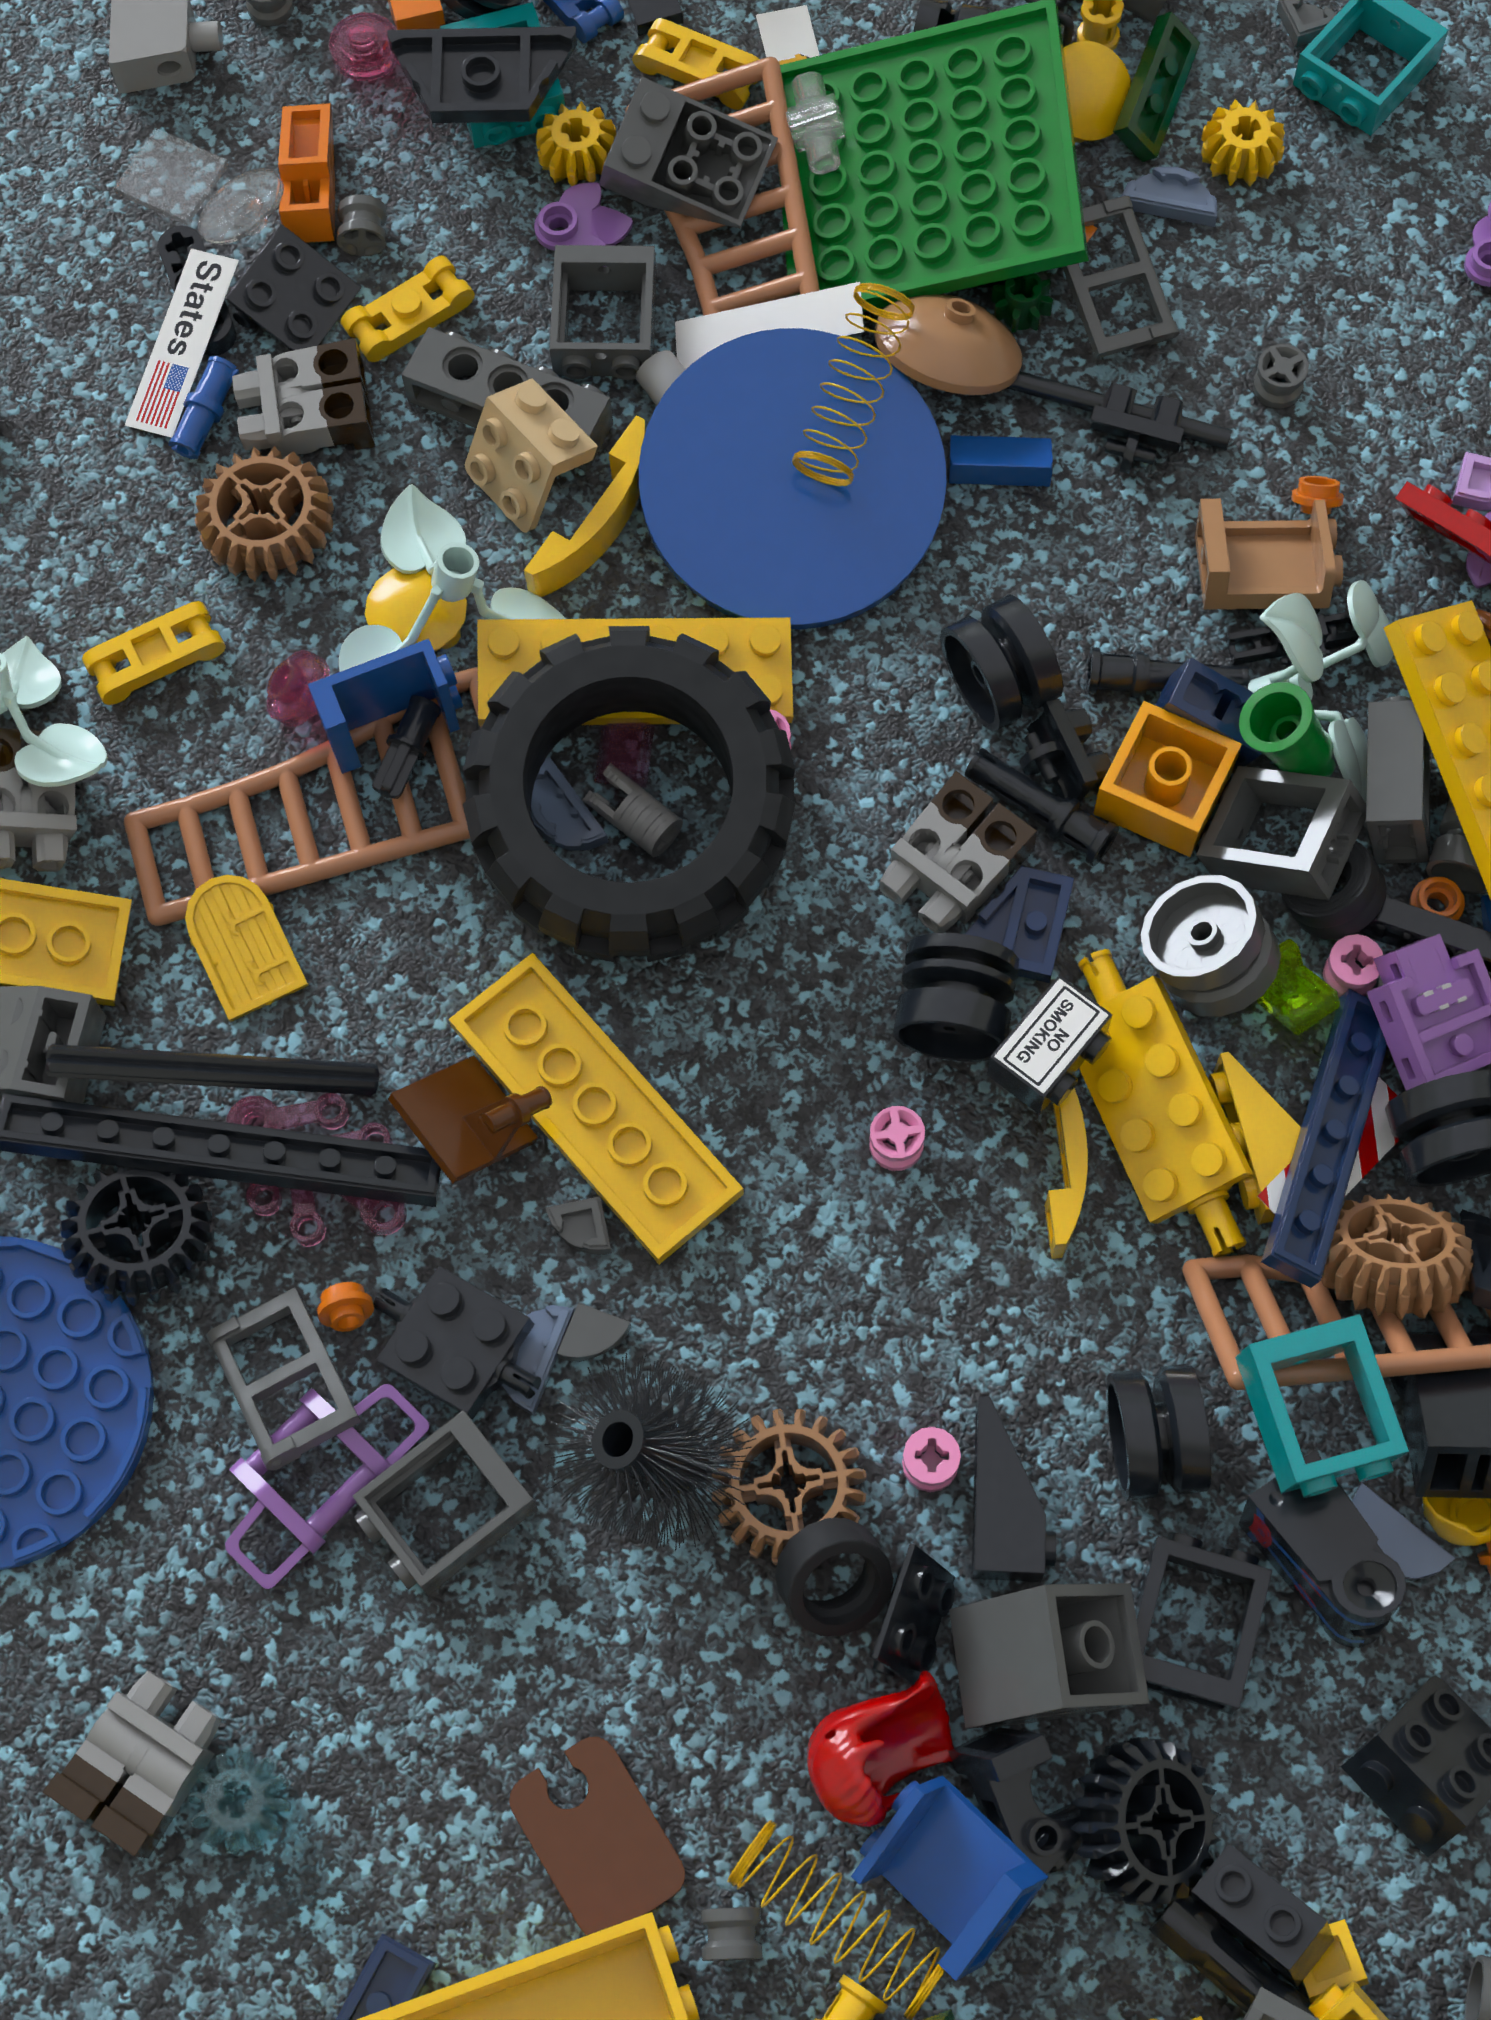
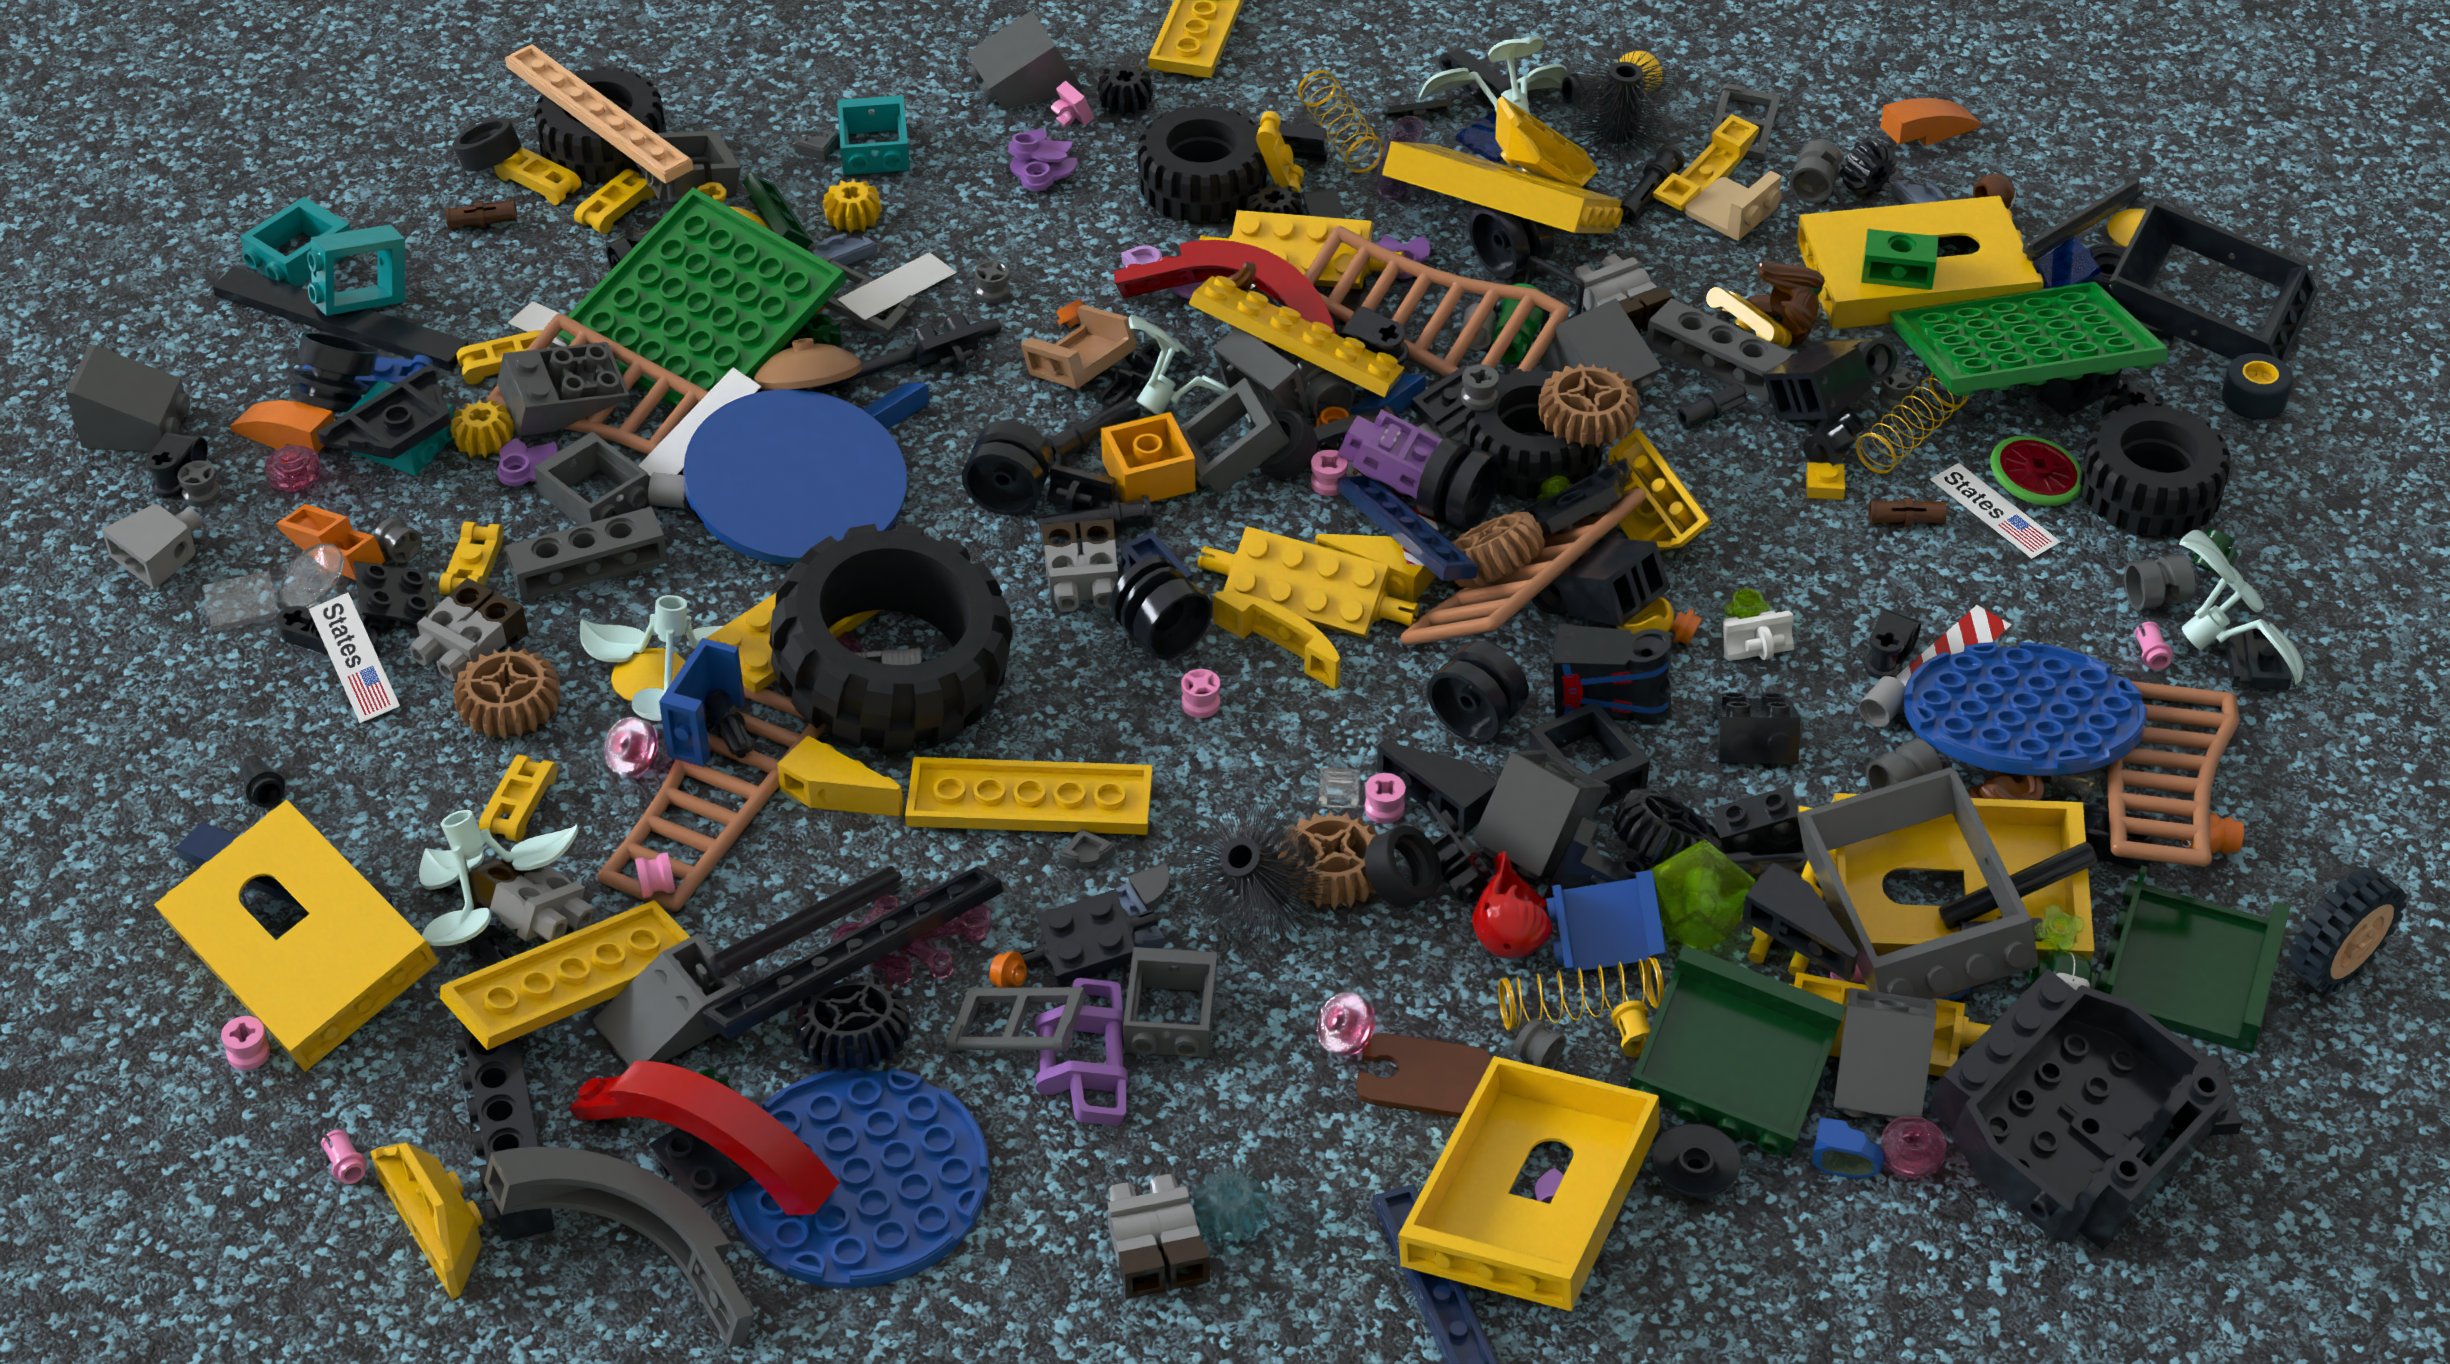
camera: 50 degrees left, 25 degrees down
blue pin [168,356,239,459] -> none
yellow window [185,875,309,1022] -> none
reddish brown plate [388,1055,552,1184] -> none
tan bracket [465,378,598,533] -> none
yellow slope [524,415,646,597] -> none
clear axle [786,72,846,174] -> none
yellow piece [792,283,915,486] -> none
brick [987,975,1113,1115] -> none
dark grey wheel [1140,875,1281,1017] -> none
dark blue brick [1155,658,1262,769] -> none
teal window [1235,1314,1409,1498] -> none
green plant [1239,682,1337,777] -> none
clear neon green bracket [1257,939,1341,1036] -> none
none -> bright pink wheel [634,852,676,899]
none -> yellow slope [777,736,904,817]
none -> white sticker [837,252,957,320]
none -> clear pink plate [1317,992,1375,1056]
none -> clear tile [1319,768,1360,808]
none -> clear neon green slope [1650,839,1757,951]

